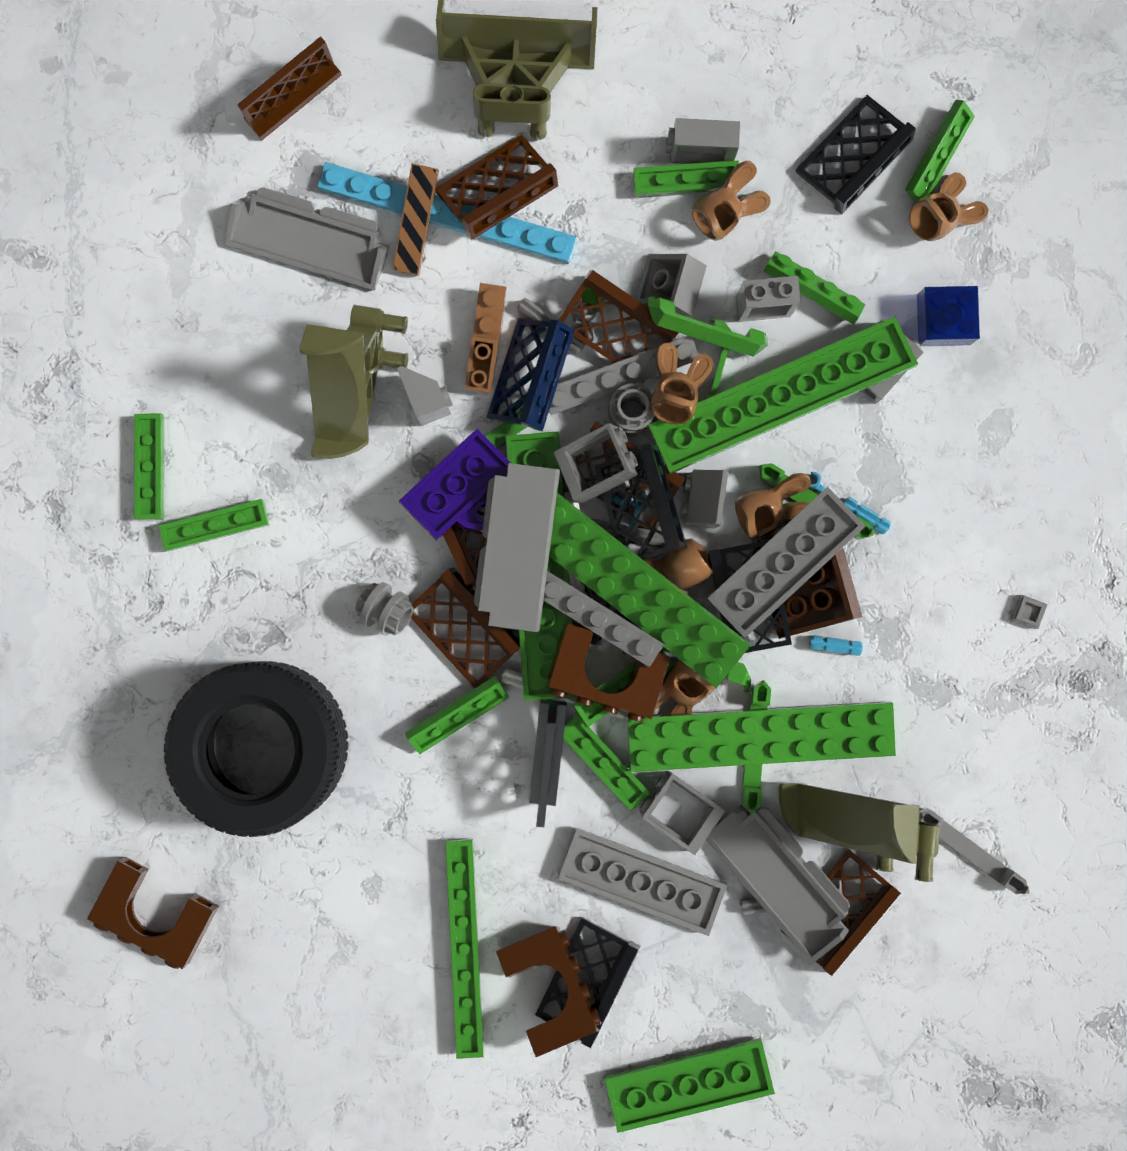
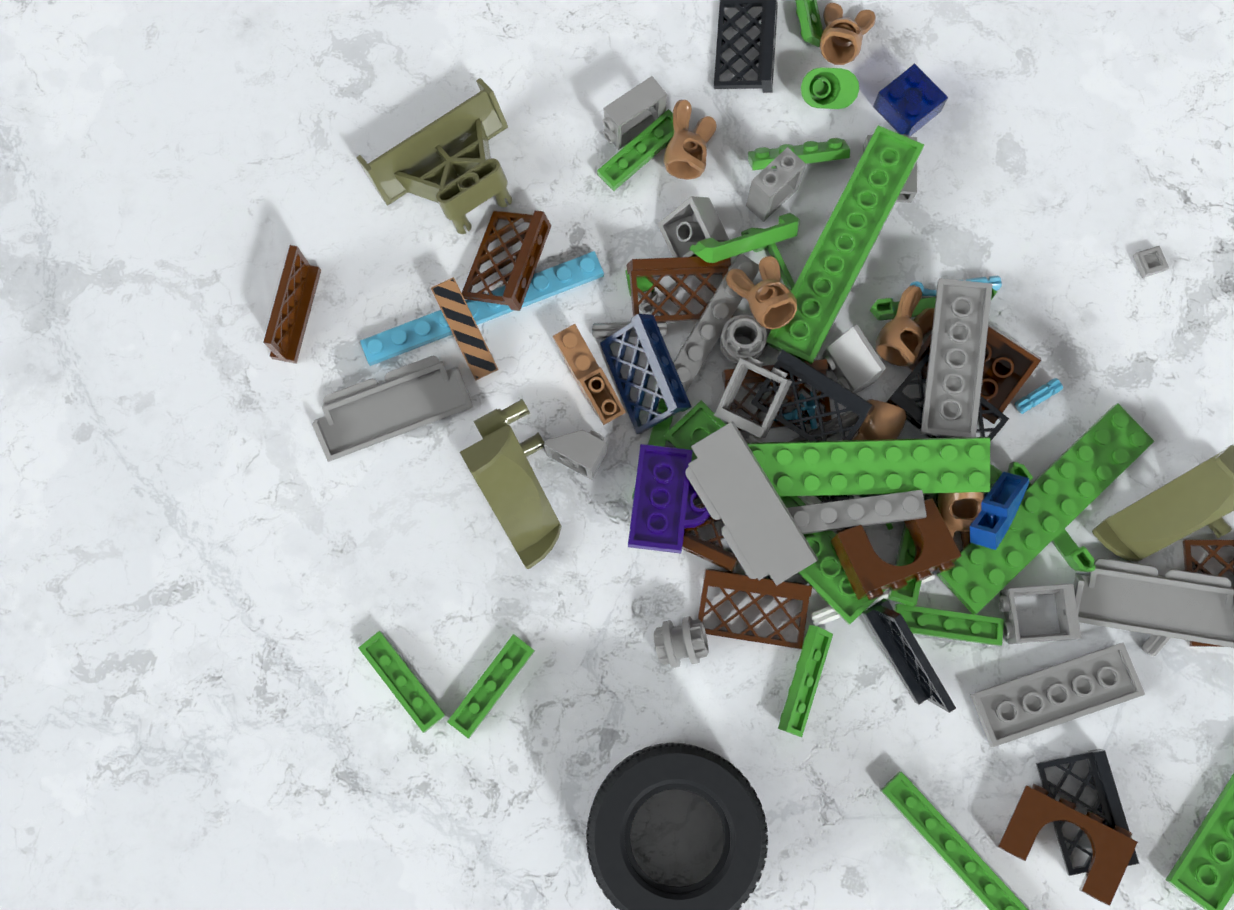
camera: 35 degrees left, 10 degrees down
none -> bright green piece [801,68,859,109]
none -> blue slope [970,472,1029,550]

